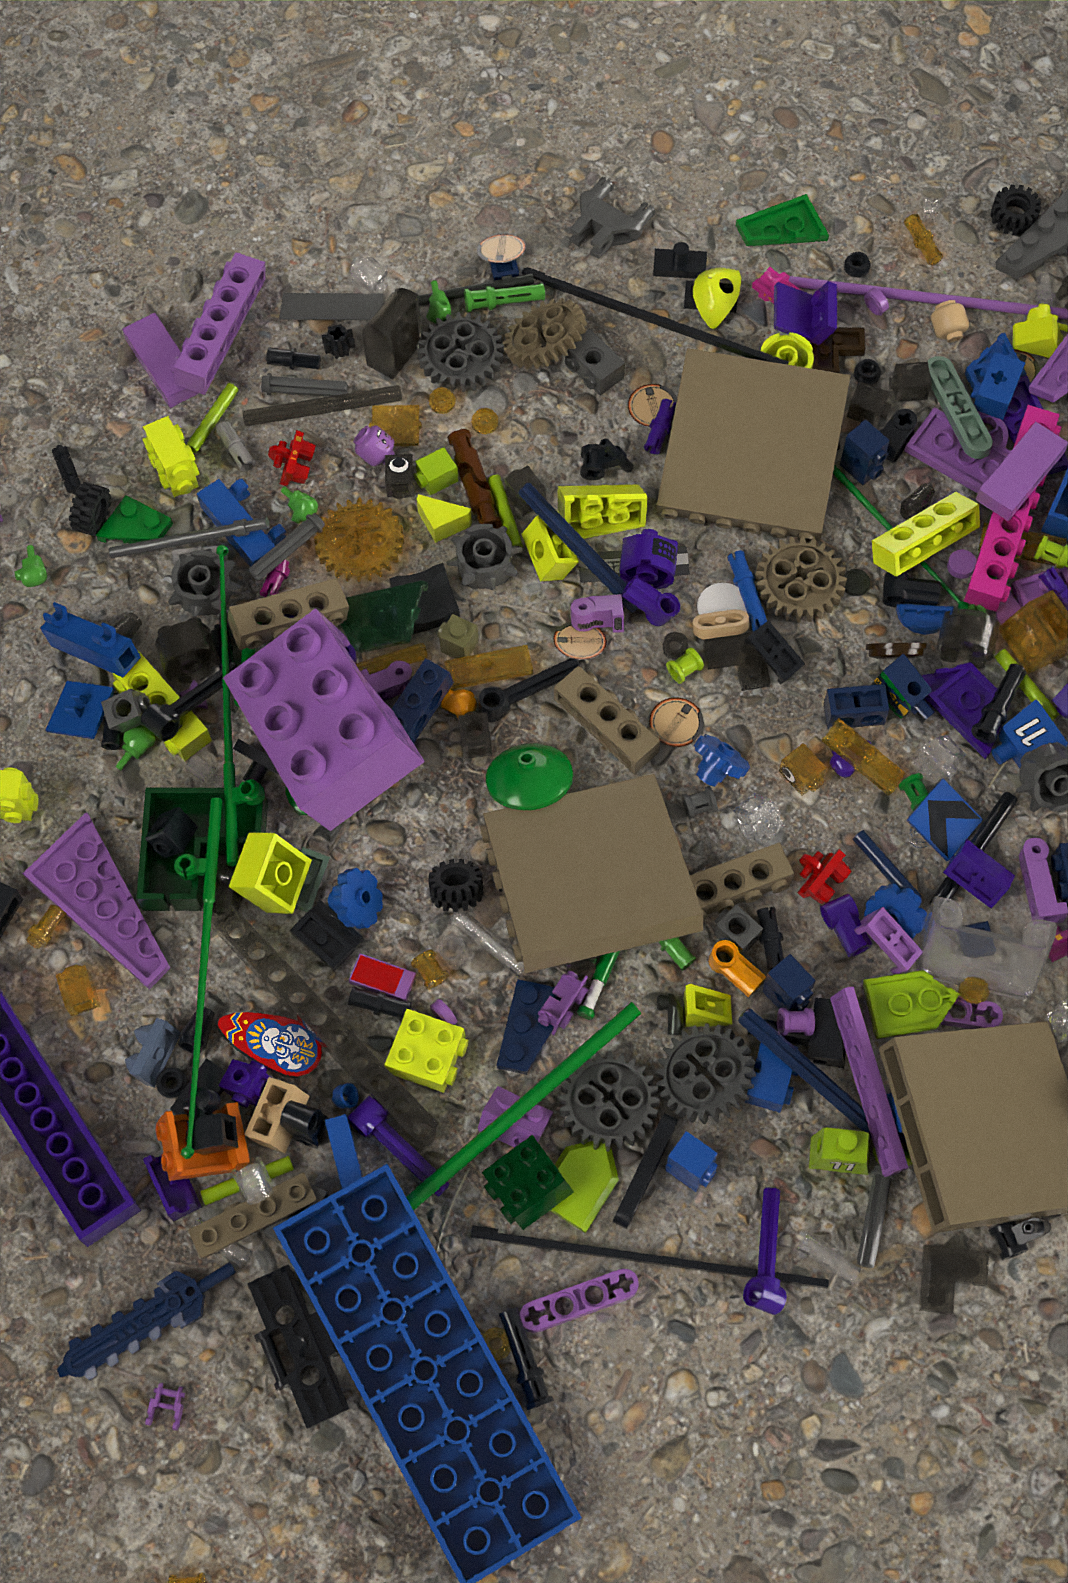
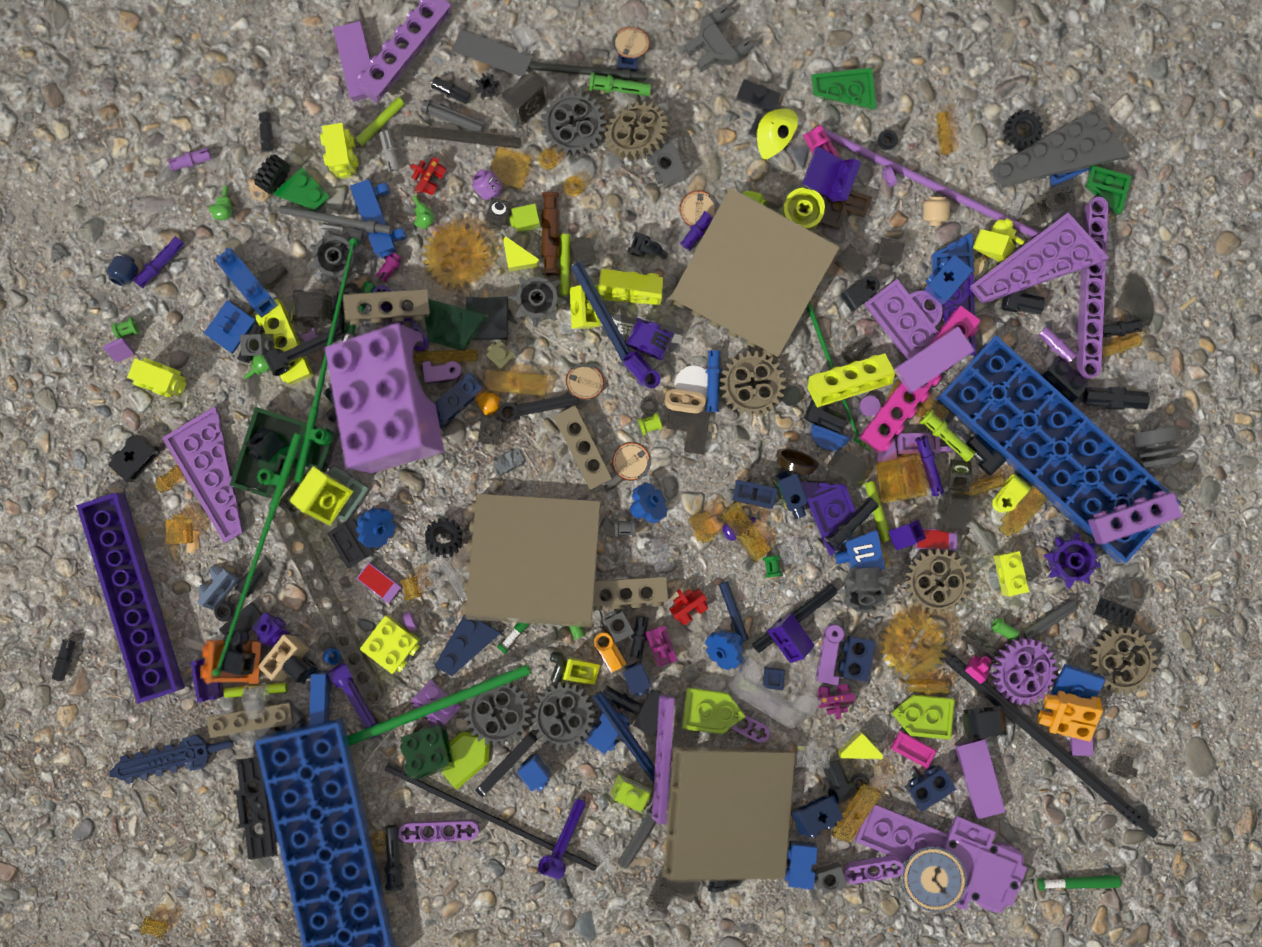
camera: 15 degrees right, 20 degrees up
medium lavender piece [145,1383,185,1431] -> none
shield [217,1012,322,1078] -> none
dark grey axle [249,513,325,581] -> none
black pin [348,986,412,1019] -> none
bright green piece [426,280,451,324] -> none
green dish [486,743,573,810] -> none
black piece [522,267,789,365] -> none
medium lavender hinge [538,971,589,1035] -> none
medium lavender leg [571,594,624,633] -> none
black hinge [744,620,805,685] -> none
medium lavender bush [777,1008,815,1036] -> none
dark purple piece [820,894,873,957] -> none
dark blue brick [840,419,890,485] -> none
black plate [854,359,881,385] -> none
medium lavender hinge [854,907,923,975] -> none
blue piece [906,778,983,861] -> none
sand green piece [925,356,993,459] -> none
clear yellow plate [958,977,990,1004] -> none
none -> magenta hips [646,625,677,668]

